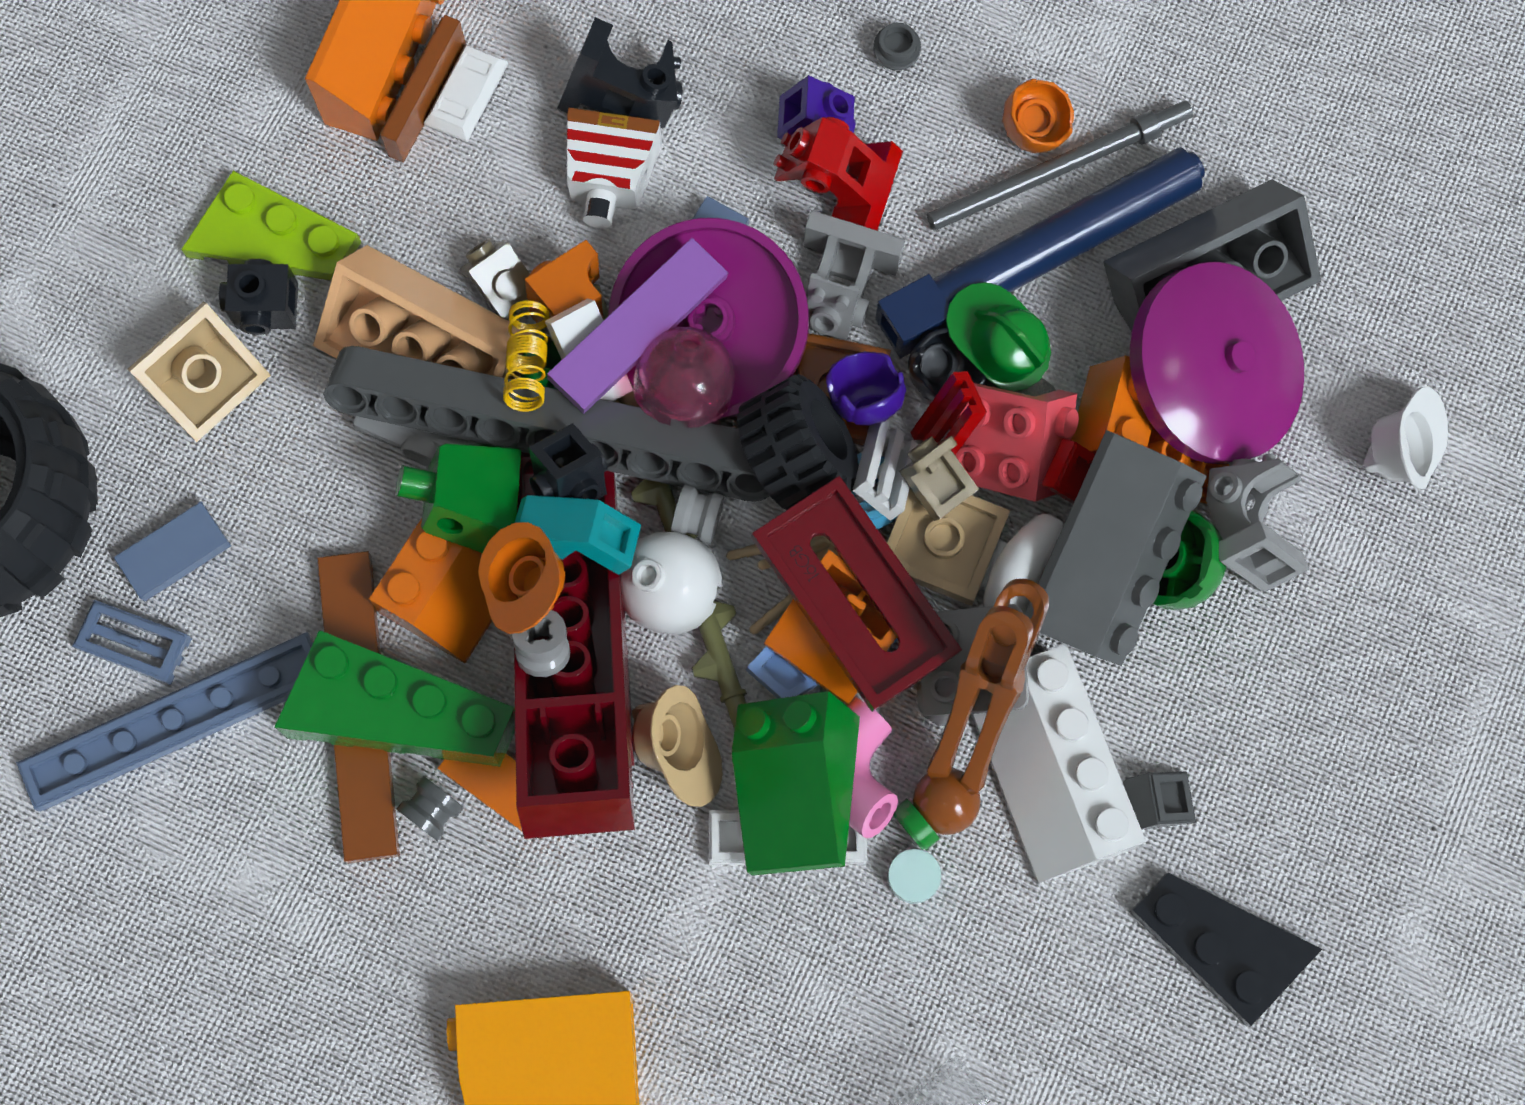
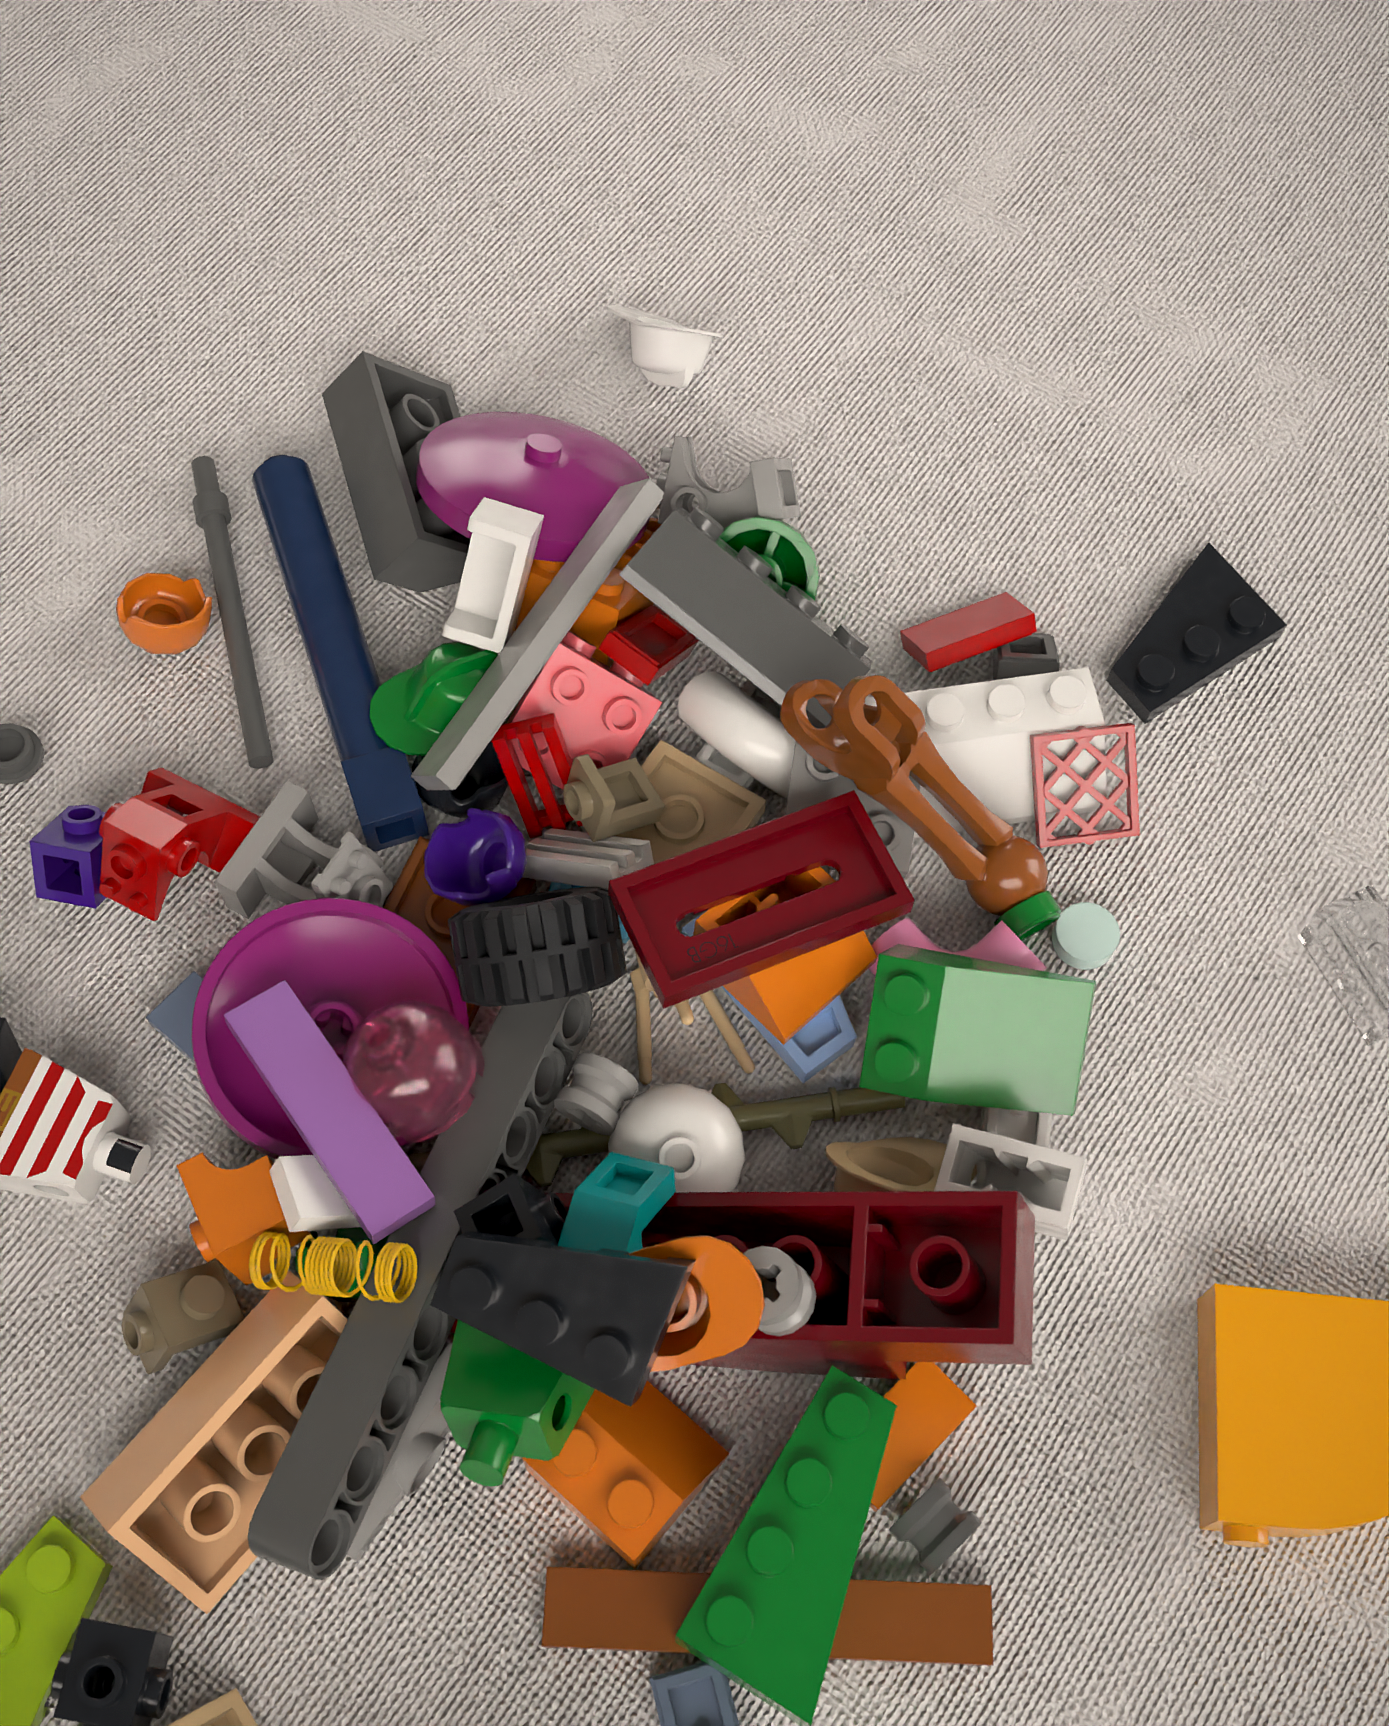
camera: 80 degrees left, 10 degrees down
none -> light grey tile [410,478,664,790]
none -> black wing [430,1231,696,1407]
none -> white panel [442,497,544,653]
none -> tile [900,592,1037,672]
none -> white torso [934,1123,1087,1240]
none -> window [1030,723,1140,848]

